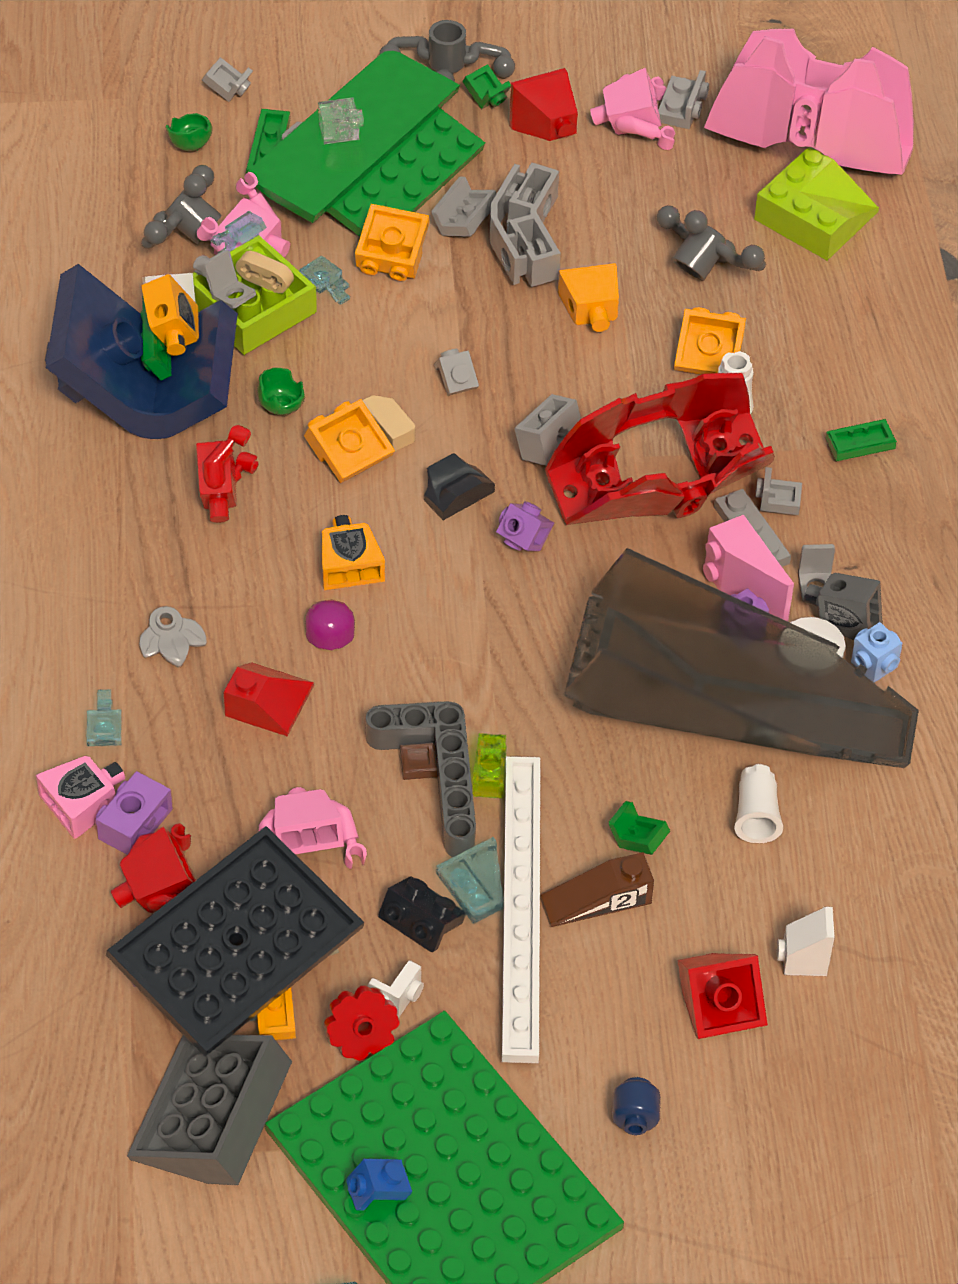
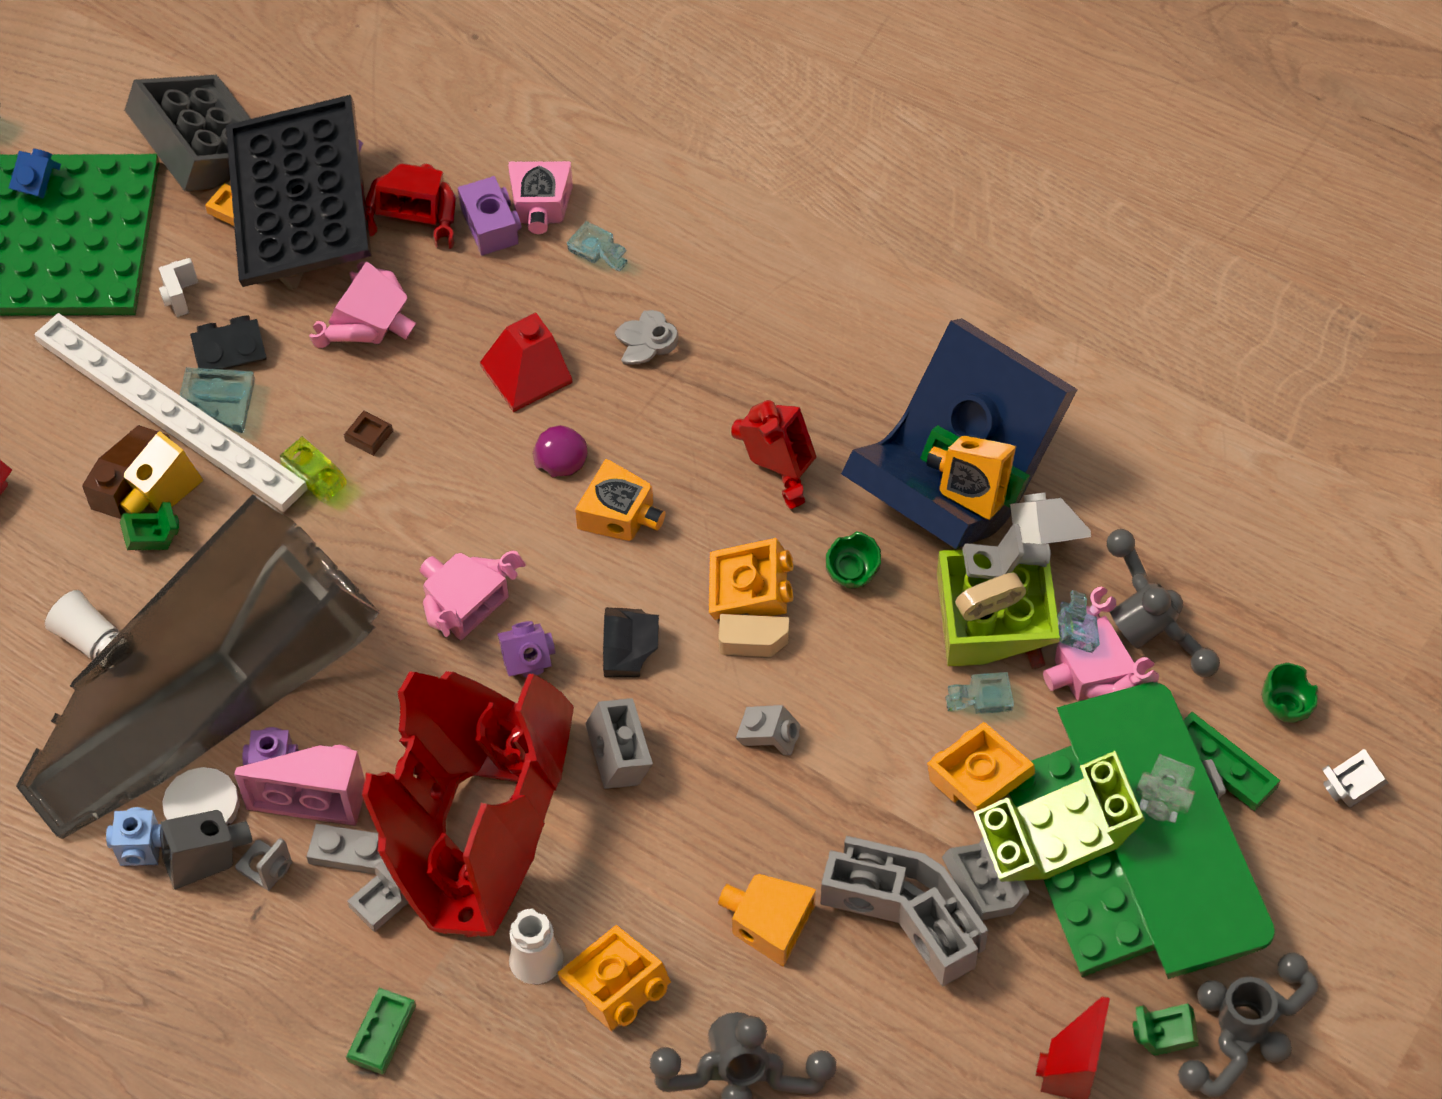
camera: 130 degrees right, 5 degrees up
red plant [324,985,400,1061] -> none
dark grey beam [365,701,476,859] -> none
none -> yellow torso [120,431,203,514]
none -> bright pink torso [420,551,526,641]
none -> slope [974,751,1145,882]

